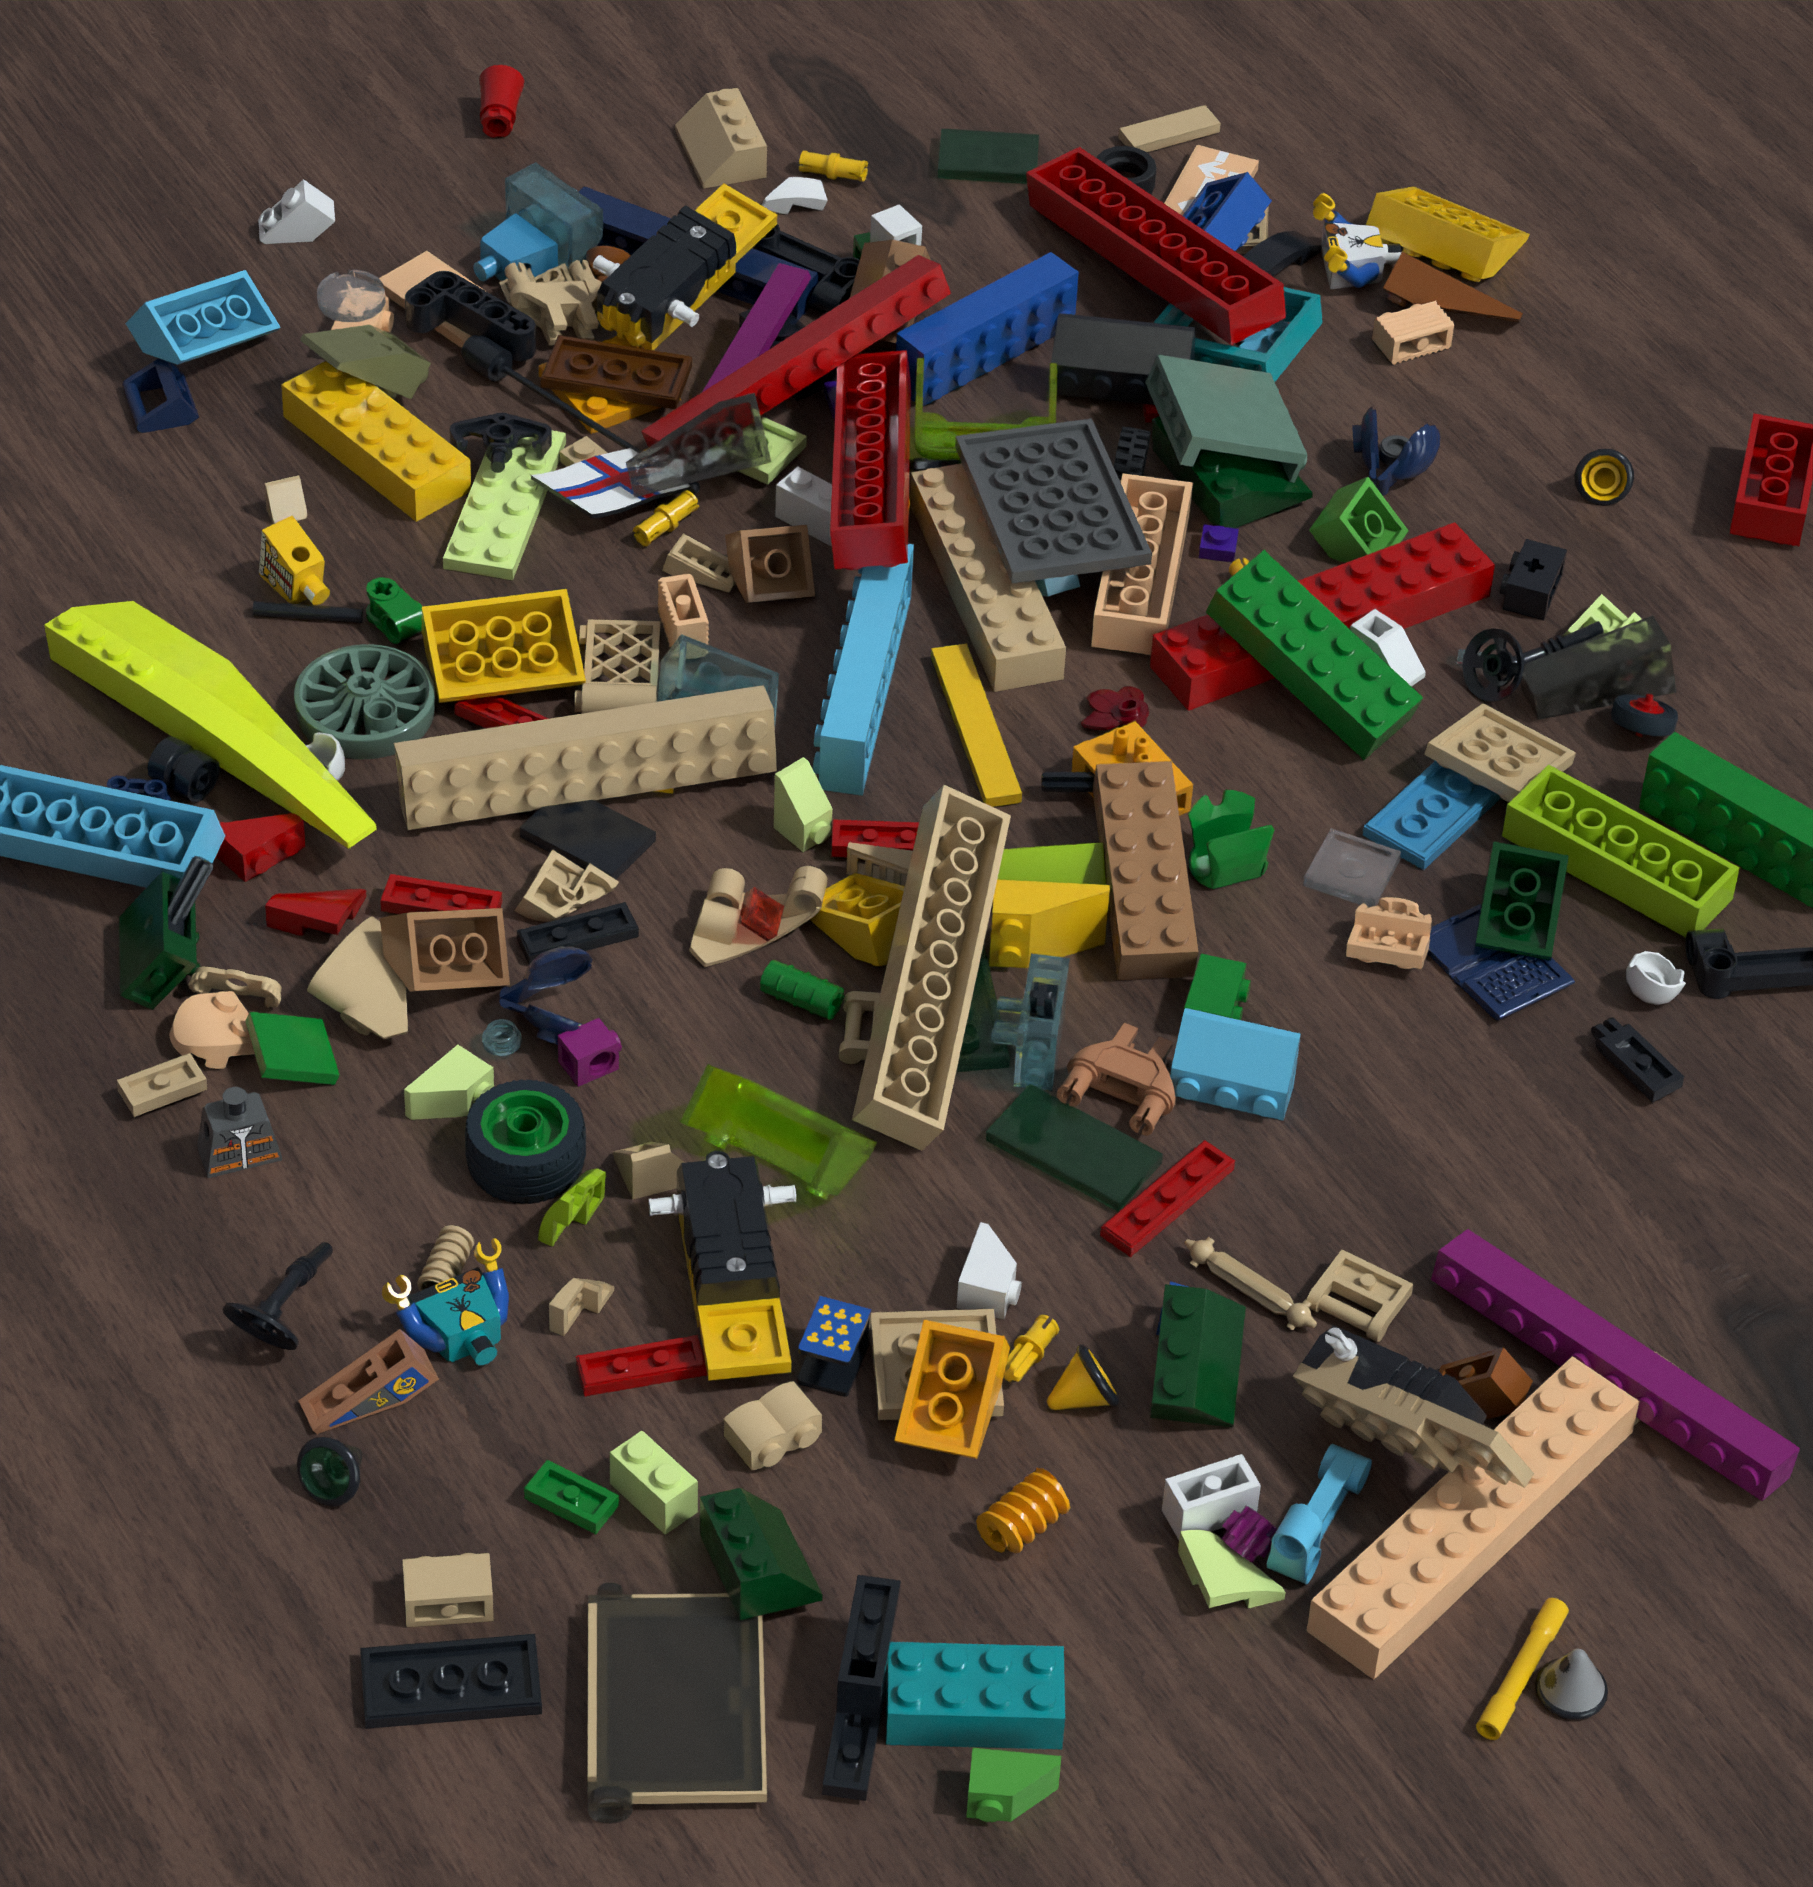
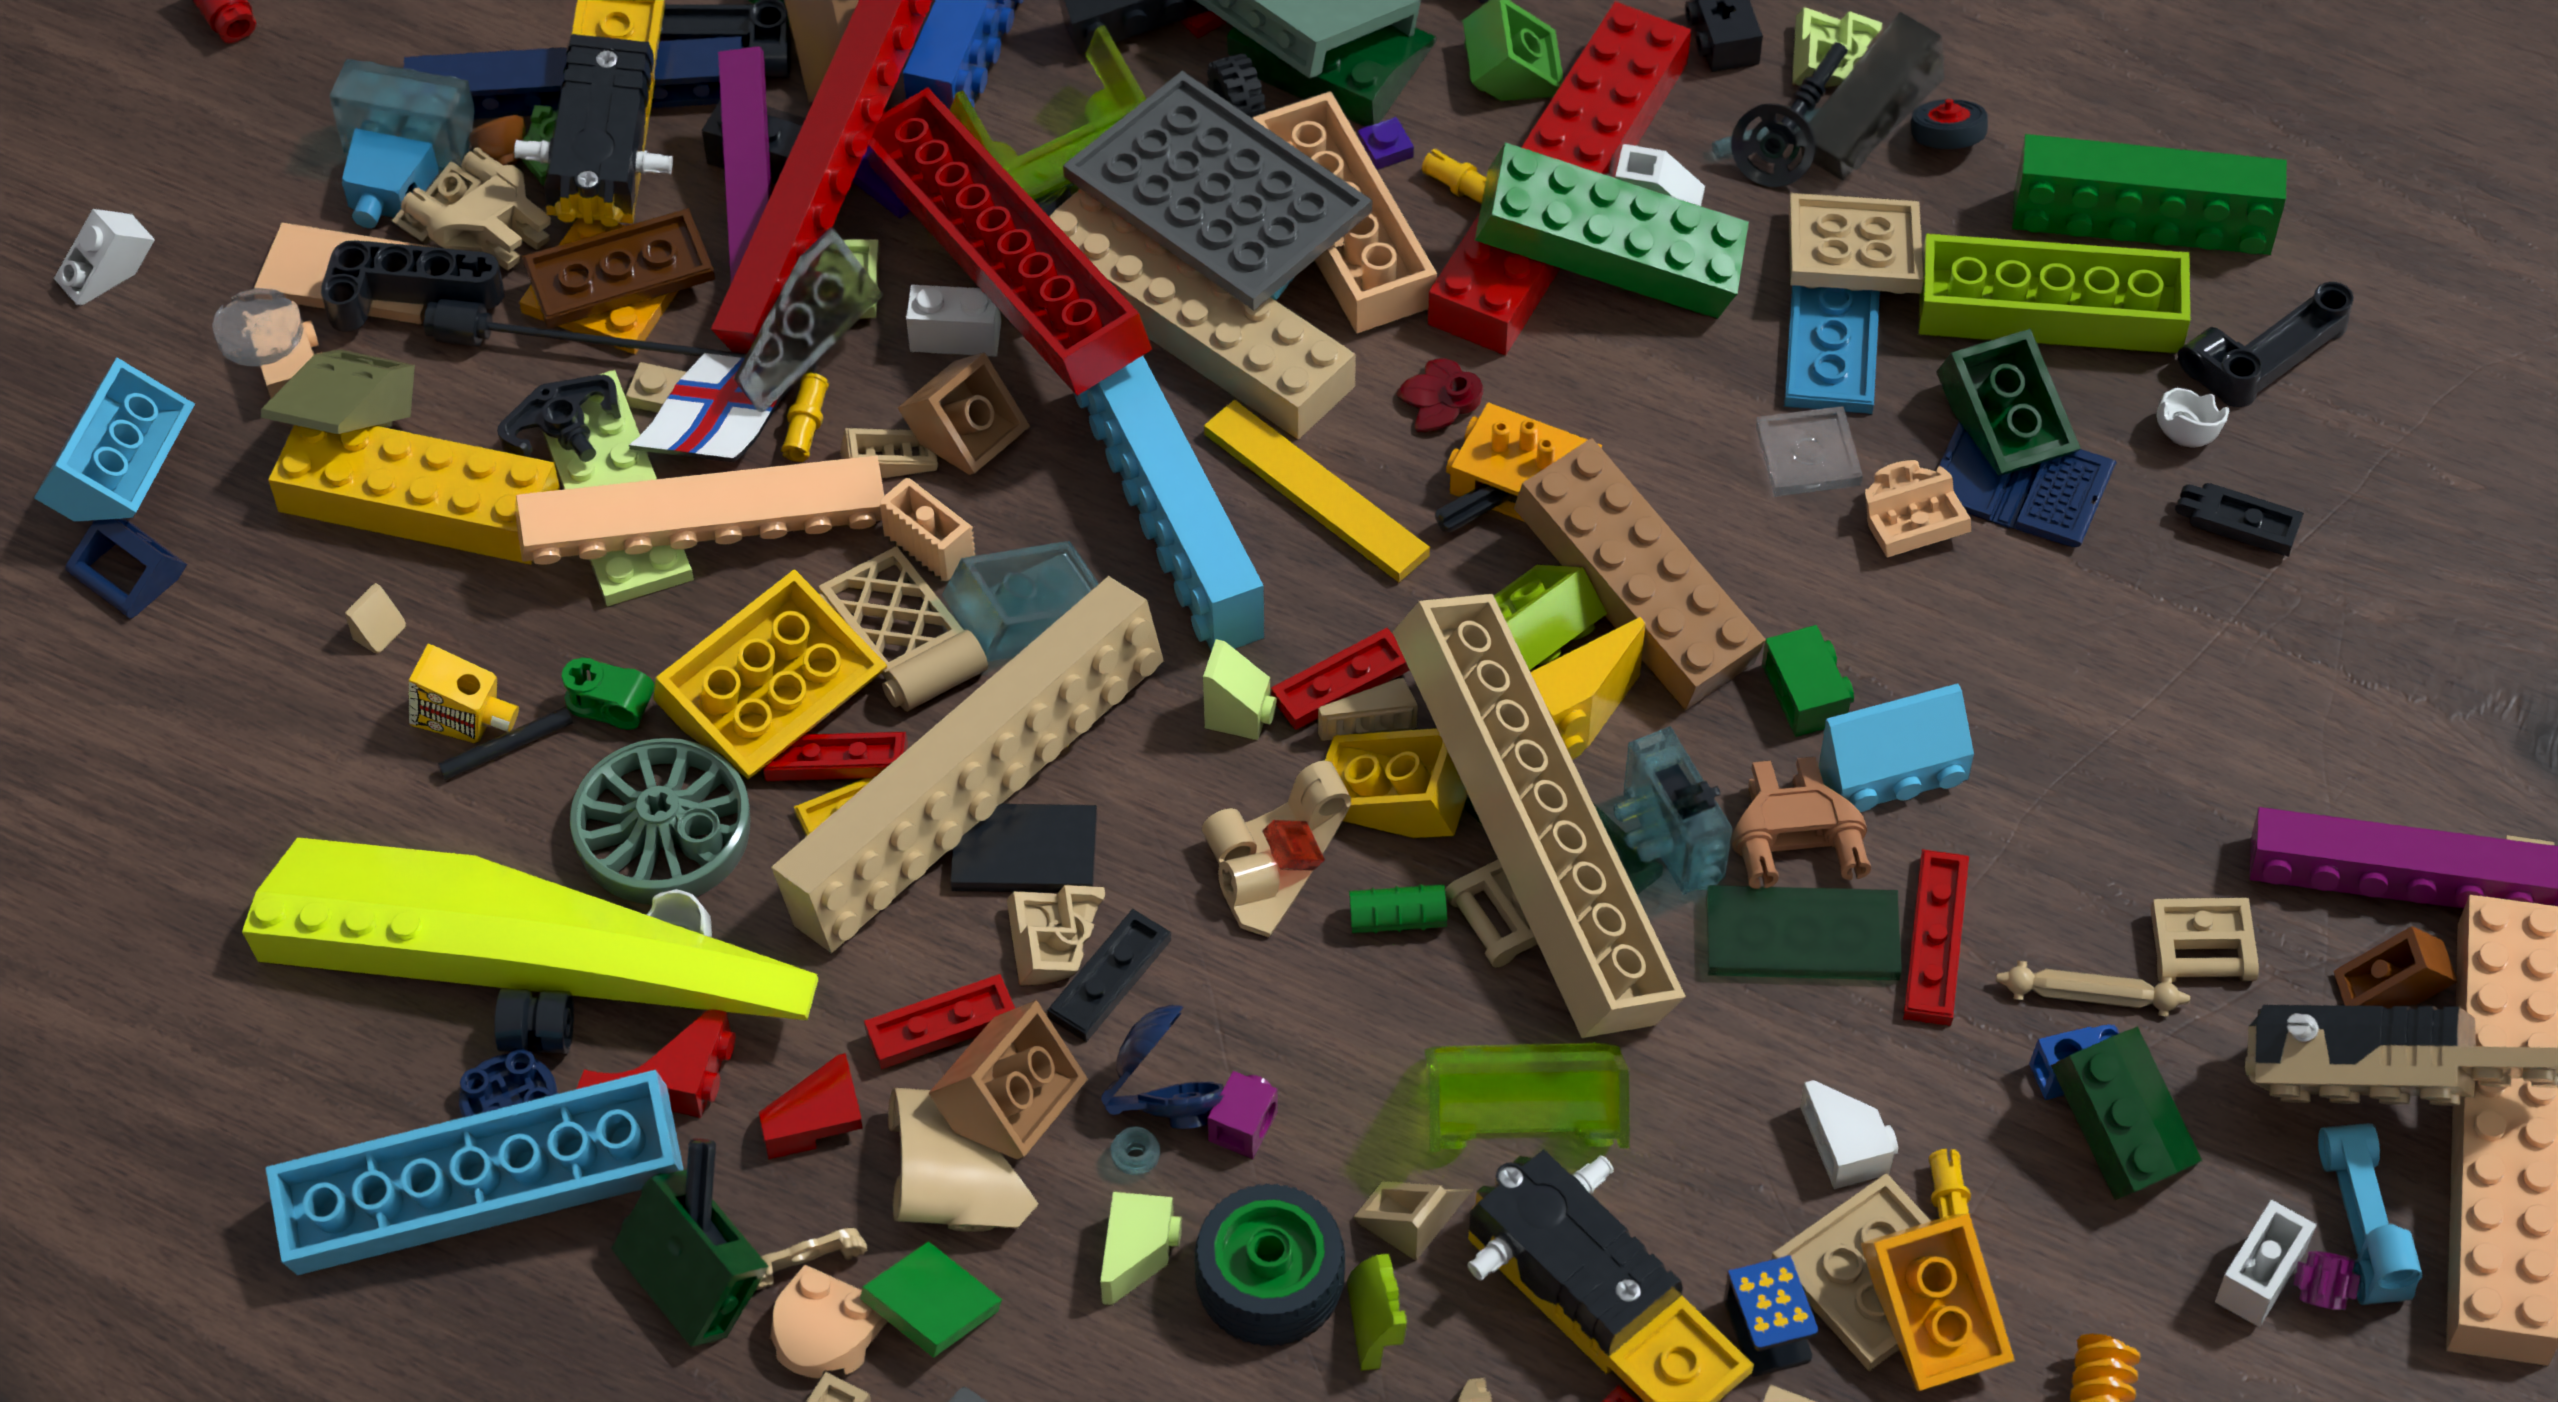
camera: 30 degrees left, 10 degrees up
yellow hat [1047,1344,1119,1410] -> none
yellowish green slope [1178,1530,1285,1608] -> none
green piece [1188,789,1274,889] -> none
none -> light nougat brick [515,455,884,565]

